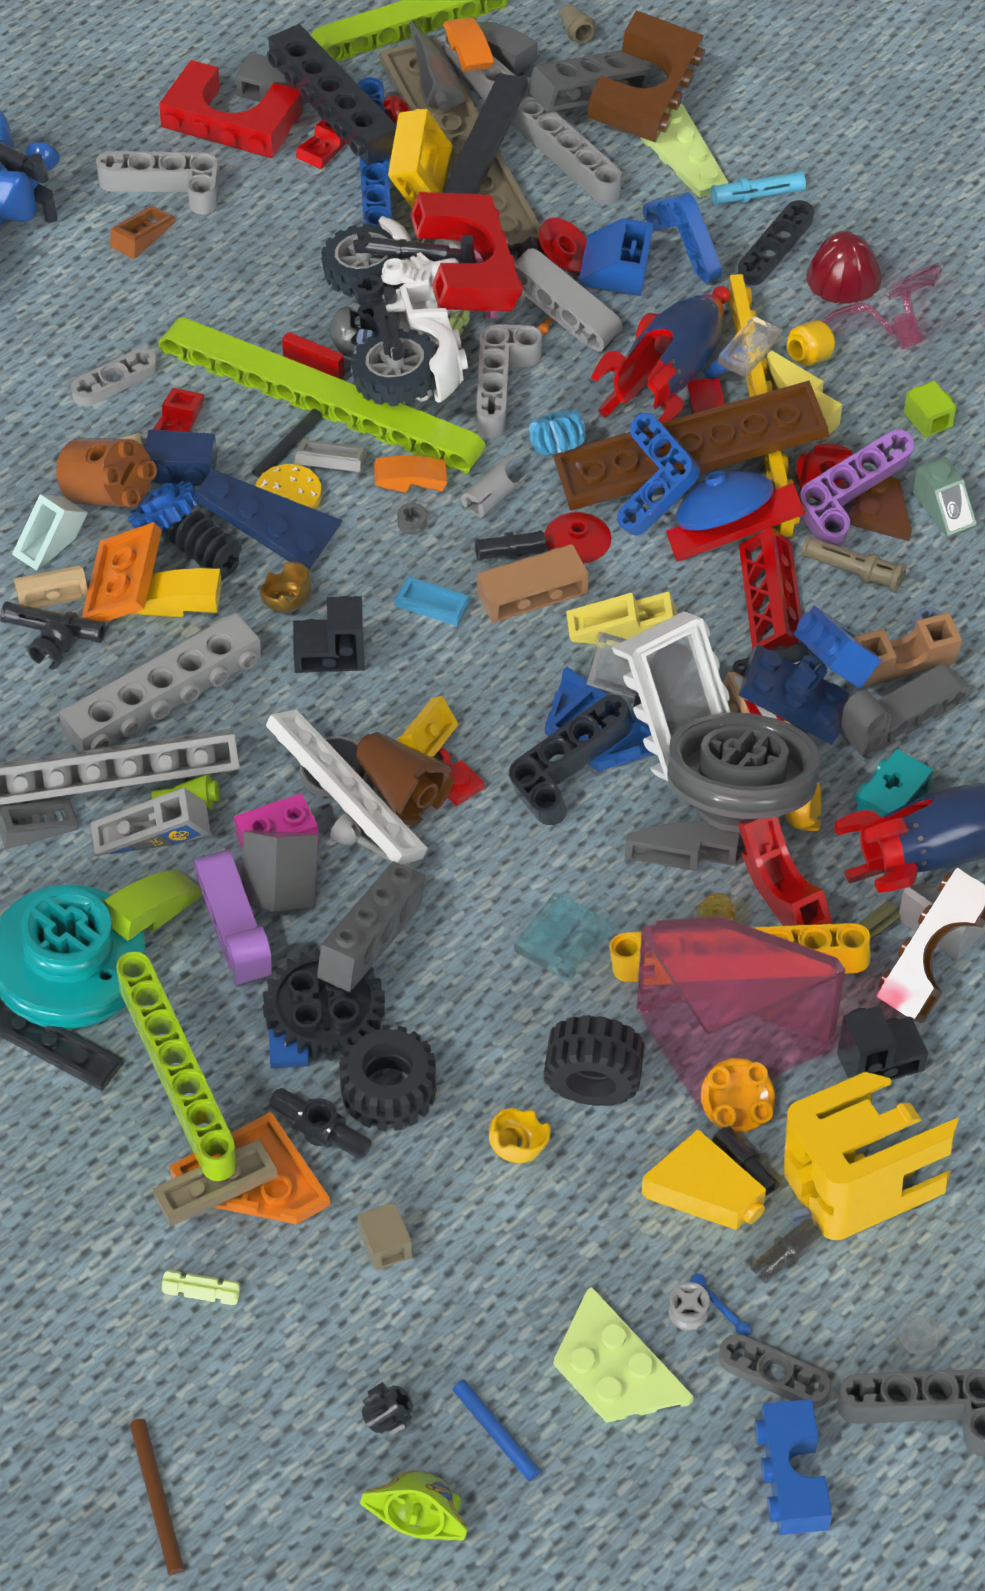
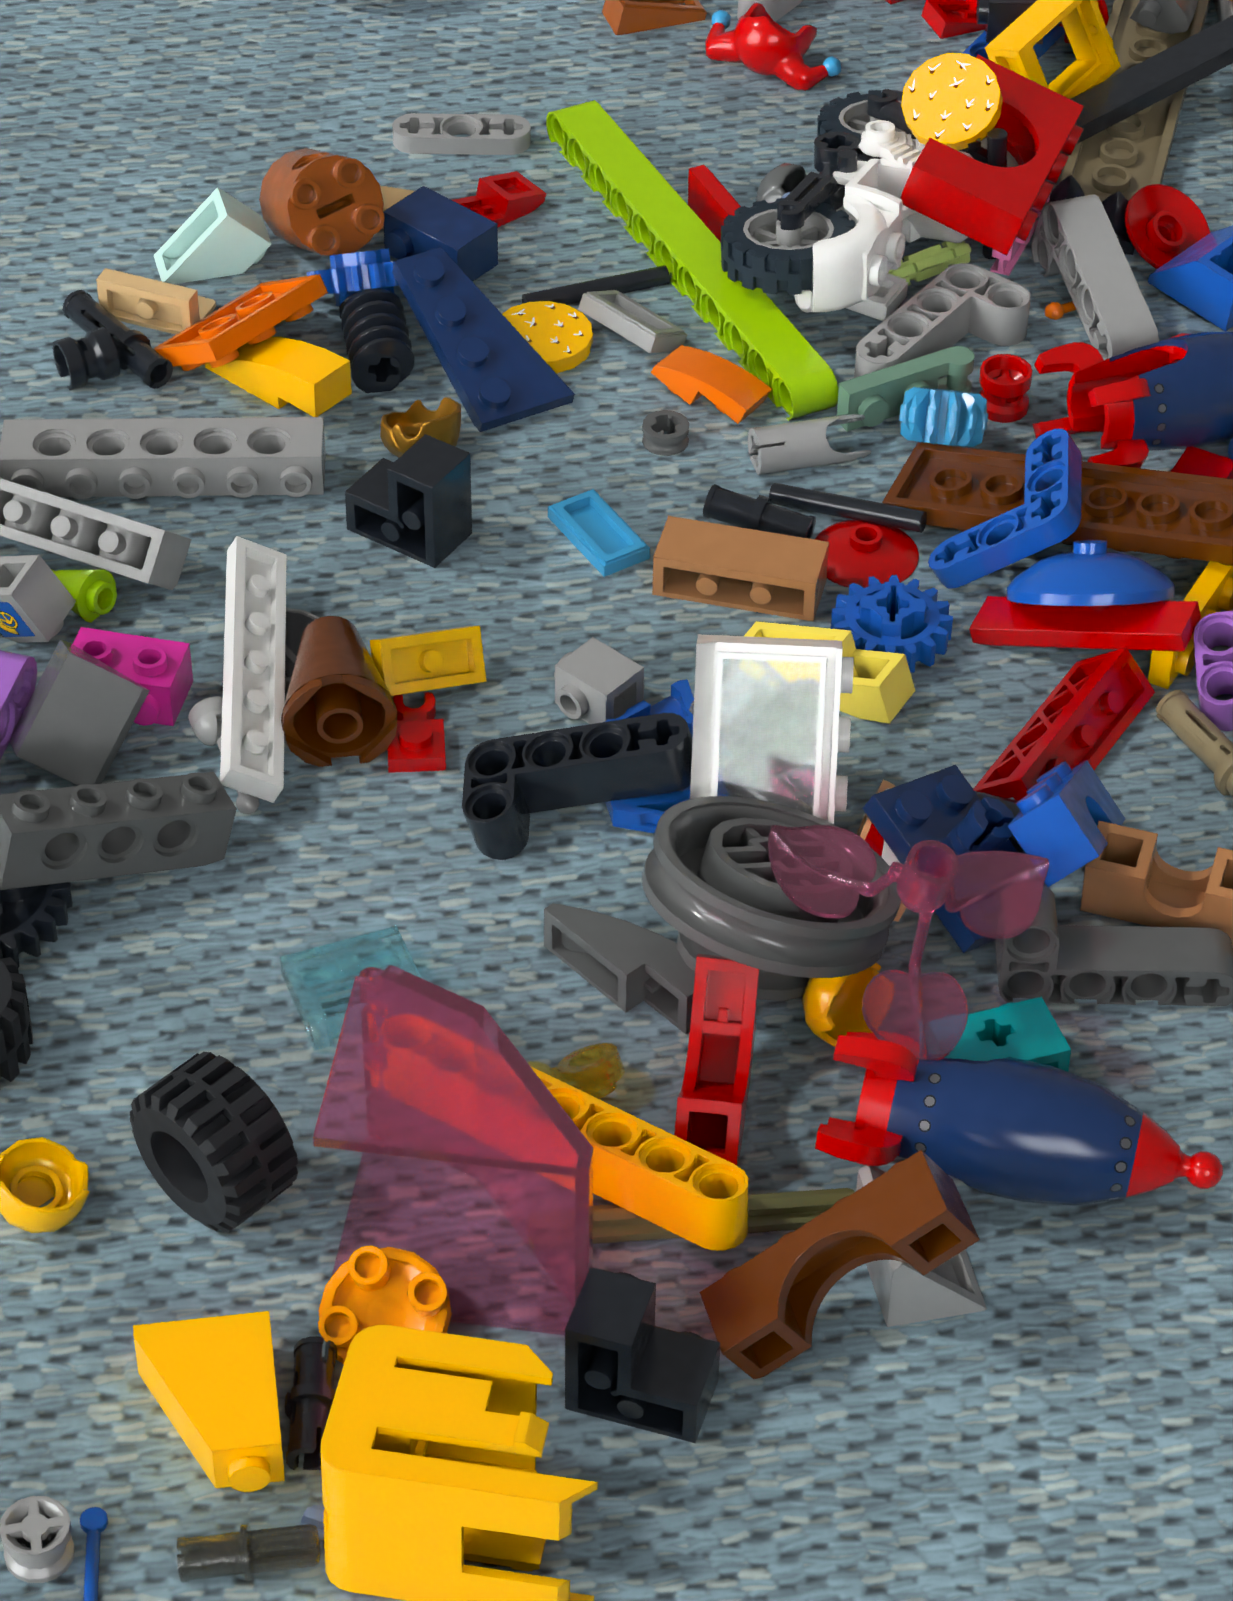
camera: 35 degrees right, 10 degrees down
none -> light grey brick [554,637,644,724]
none -> red piece [705,2,842,91]
none -> clear pink plant [768,825,1049,1060]
none -> black bar [769,483,927,533]
none -> blue gear [831,575,953,673]
none -> sand green plate [837,346,975,432]
none -> yellow tile [901,53,1003,151]
none -> red wheel [979,354,1033,423]

